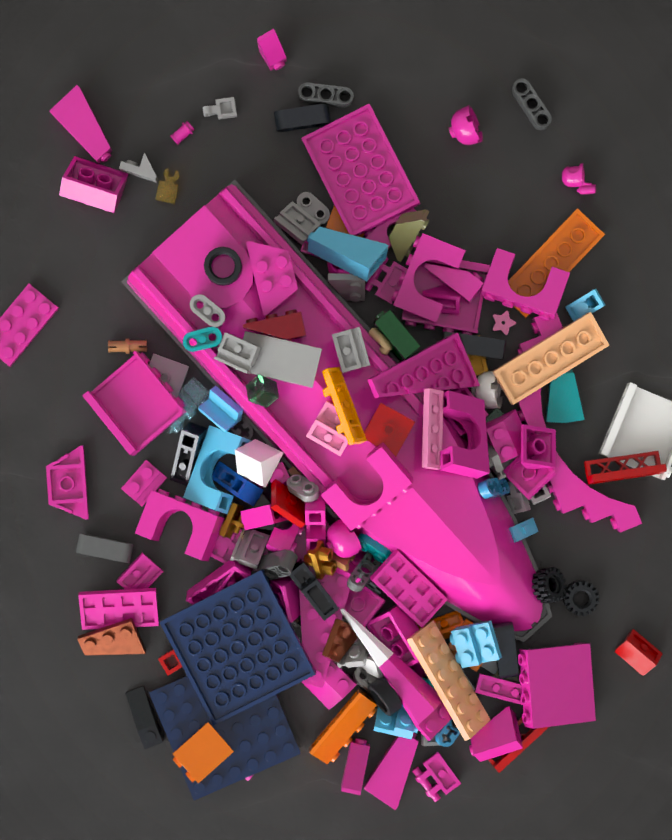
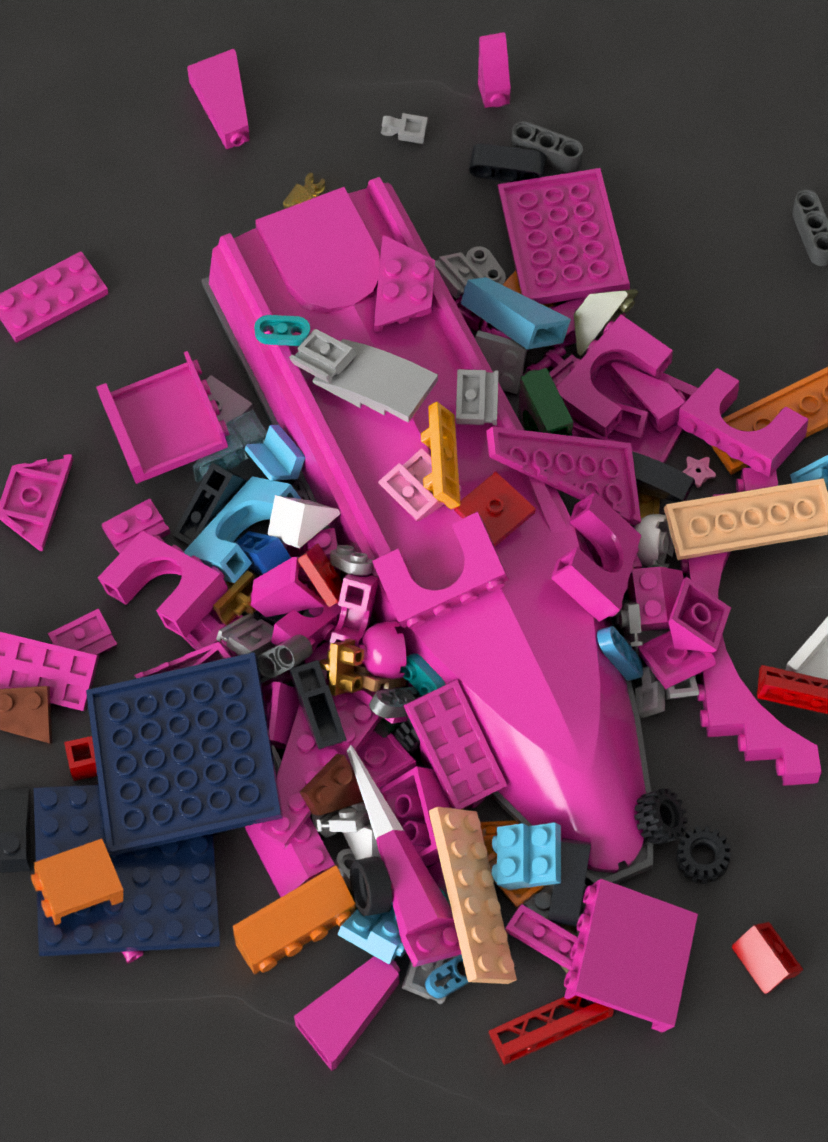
camera: 20 degrees right, 25 degrees down
dark pink slope [59,156,128,213] -> none
dark grey beam [76,533,134,563] -> none
medium nougat pin [108,339,147,354] -> none
light grey slope [119,153,158,183] -> none
dark pink pin [170,121,195,145] -> none
light grey plate [190,294,225,328] -> none
black tyre [204,247,242,286] -> none
dark red slope [242,309,306,341] -> none
clear green panel [246,375,279,408] -> none
dark pink slope [341,738,370,795] -> none
tan arm [369,328,392,355] -> none
dark pink plate [412,752,461,802] -> none
bright pink plate [422,388,444,470] -> none
dark pink cylinder [449,105,483,145] -> none
dark pink slope [469,706,523,762] -> none
medium azure piece [509,518,539,543] -> none
teal piece [545,369,585,423] -> none

